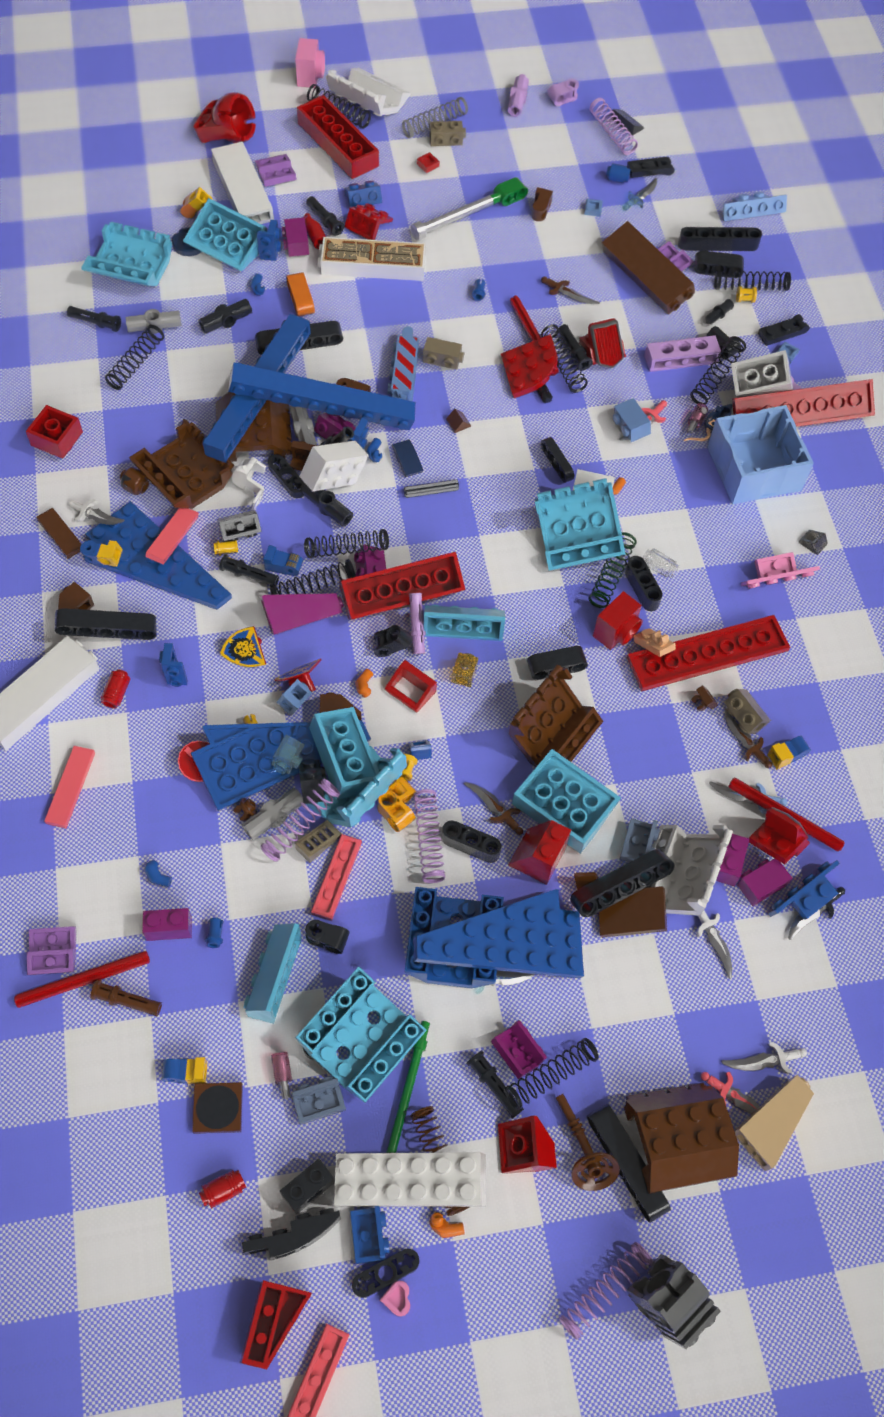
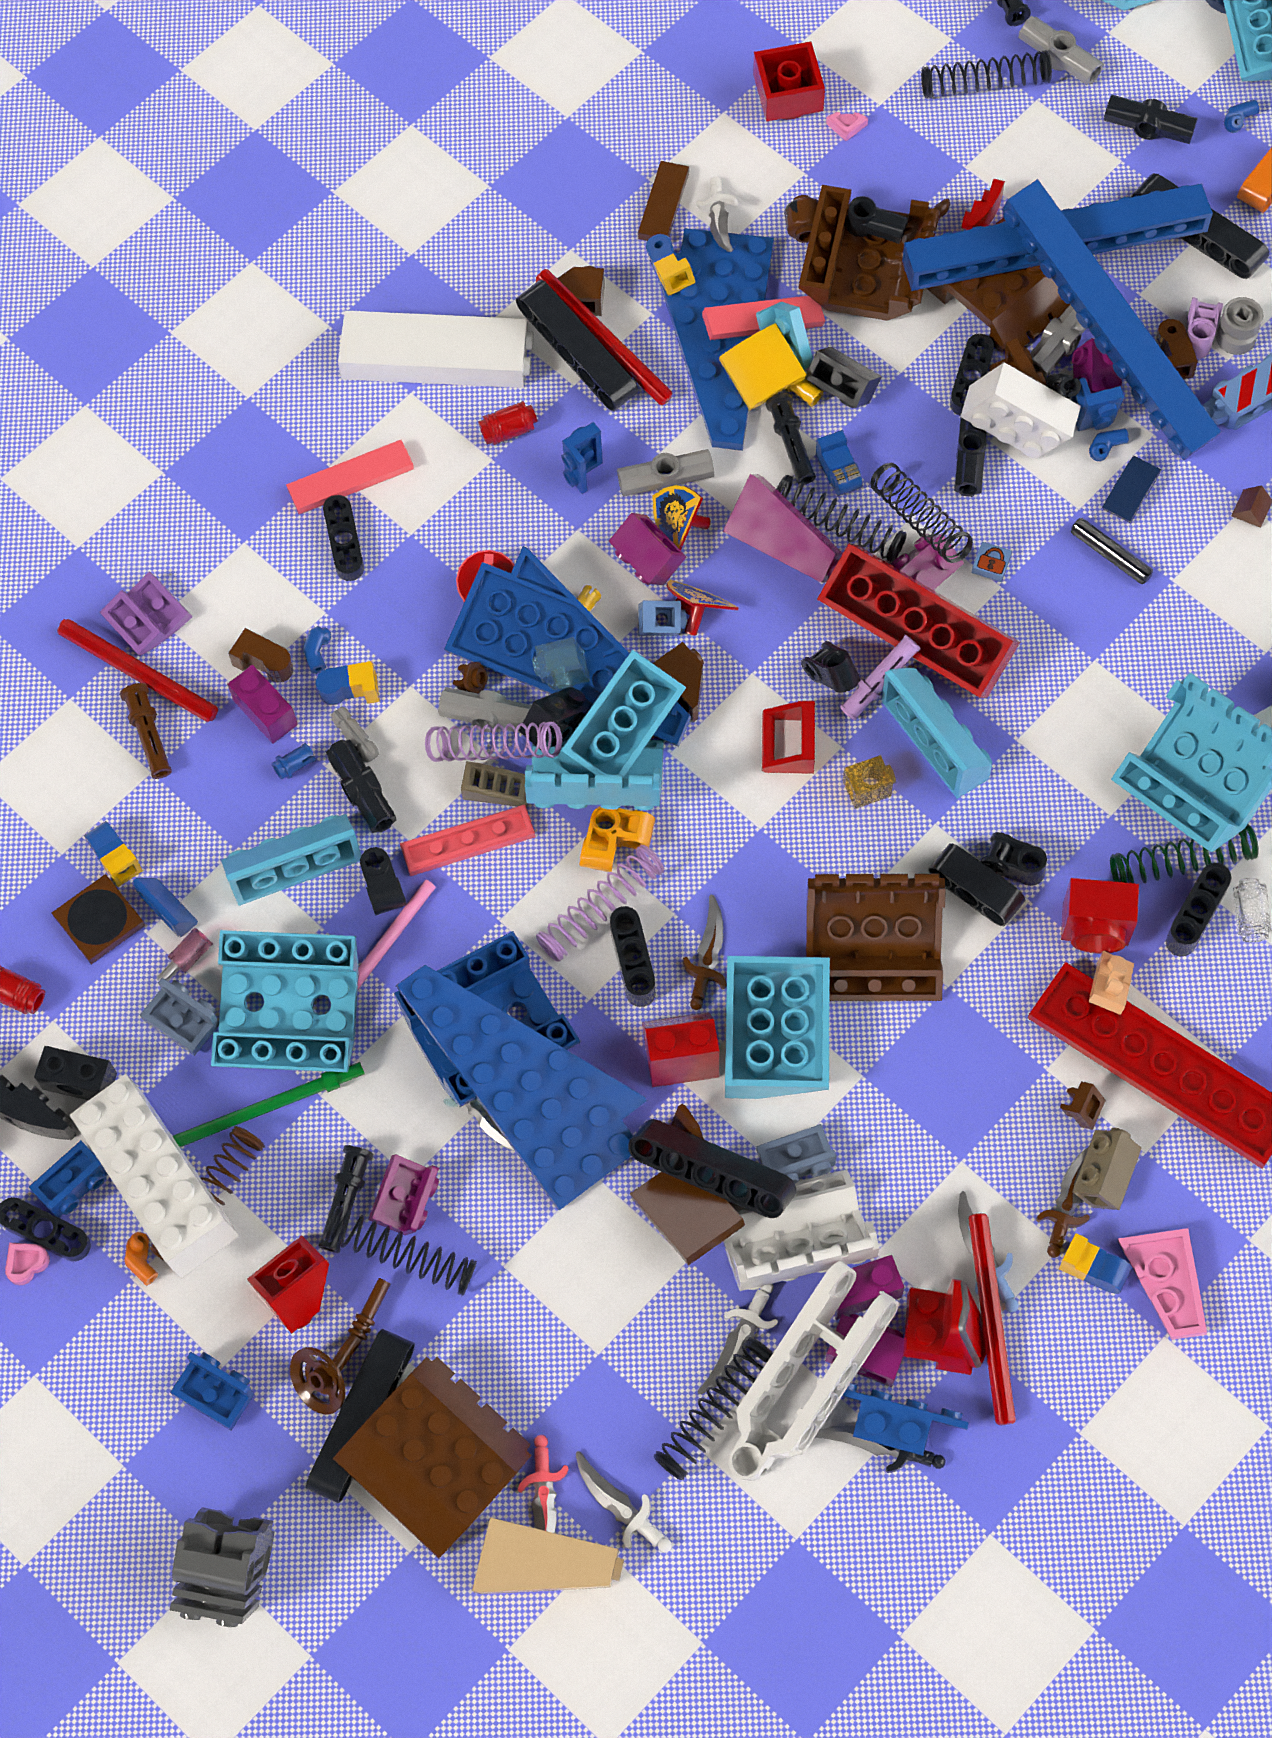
camera: 60 degrees right, 5 degrees up
white piece [232,457,266,510] -> none
orange arm [355,669,373,698] -> none
yellow bush [399,754,418,781] -> none
blue slope [408,740,432,760] -> none
lavender piece [559,1242,653,1340] -> none
none -> blue slope [133,878,198,937]
none -> blue bracket [170,1352,255,1431]
none -> reddish brown leg [228,628,293,683]
none -> leg [315,661,380,705]
none -> black beam [323,495,364,581]
none -> black piece [326,739,397,833]
none -> light grey axle [331,707,379,762]
none -> bright pink bar [358,880,436,989]
none -> red axle [536,269,673,406]
none -> magenta brick [609,513,687,585]
none -> light grey piece [617,449,714,497]
none -> black piece [654,1337,773,1480]
none -> yellow slope [719,323,807,410]
none -> white piece [729,1261,899,1481]
none -> medium azure bracket [756,302,813,370]
none -> bright pink tile [826,112,868,141]
none -> black piece [846,196,909,244]
none -> red slope [961,178,1005,230]
none -> tile [971,541,1012,582]
none -> black piece [981,832,1047,886]
none -> bright pink wing [1118,1228,1207,1340]
none -> lavender piece [1186,297,1223,359]
none -> light grey wheel [1216,297,1264,355]

